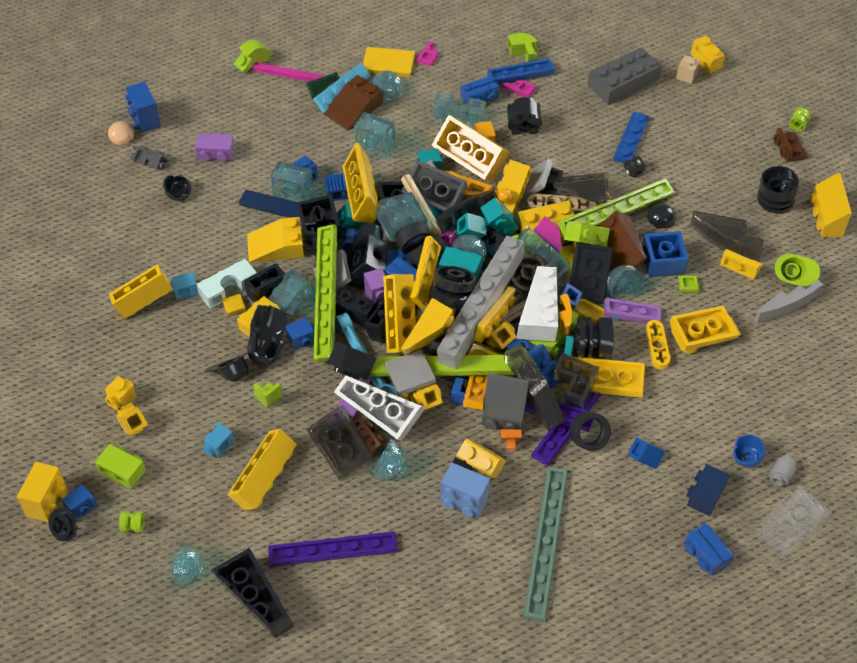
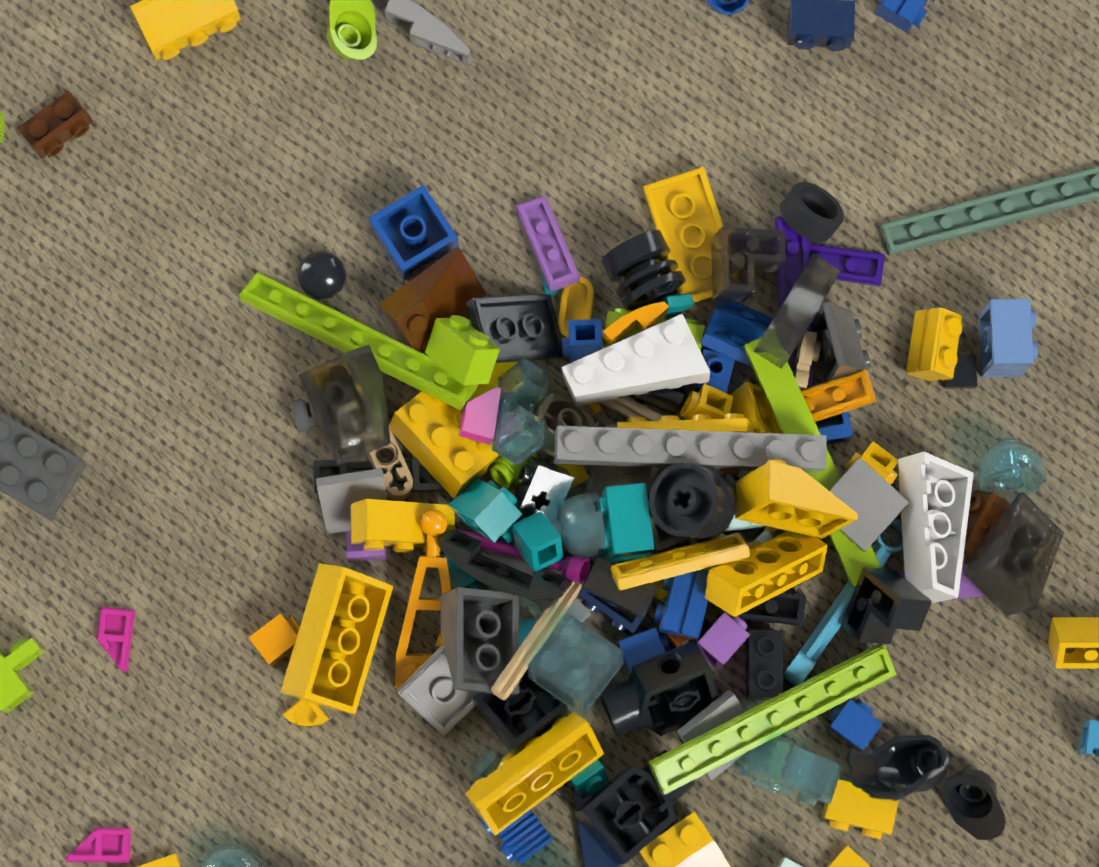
camera: 120 degrees left, 25 degrees up
black brick [244,263,288,303] -> none
lime panel [253,382,283,408] -> none
blue wheel [341,229,358,253] -> none
clear light blue brick [354,112,395,160] -> none
black tyre [396,222,433,254] -> none
teal brick [417,148,444,170] -> none
clear light blue arch [432,91,486,126] -> none
blue brick [460,76,499,109] -> none
blue plate [487,58,555,84] -> none
orange tile [500,429,522,450] -> none
black brick [507,97,542,135] -> none
clear light blue cylinder [607,265,645,300] -> none
blue plate [613,111,649,164] -> none
pearl dark grey wheel [624,156,645,177] -> none
blue panel [628,437,665,469] -> none
yellow beam [645,320,670,370] -> none
yellow slope [670,306,741,354] -> none
lime tile [678,276,699,293] -> none
clear smoke slope [690,210,764,262] -> none
yellow panel [720,249,763,280] -> none
black wheel [757,166,799,214] -> none

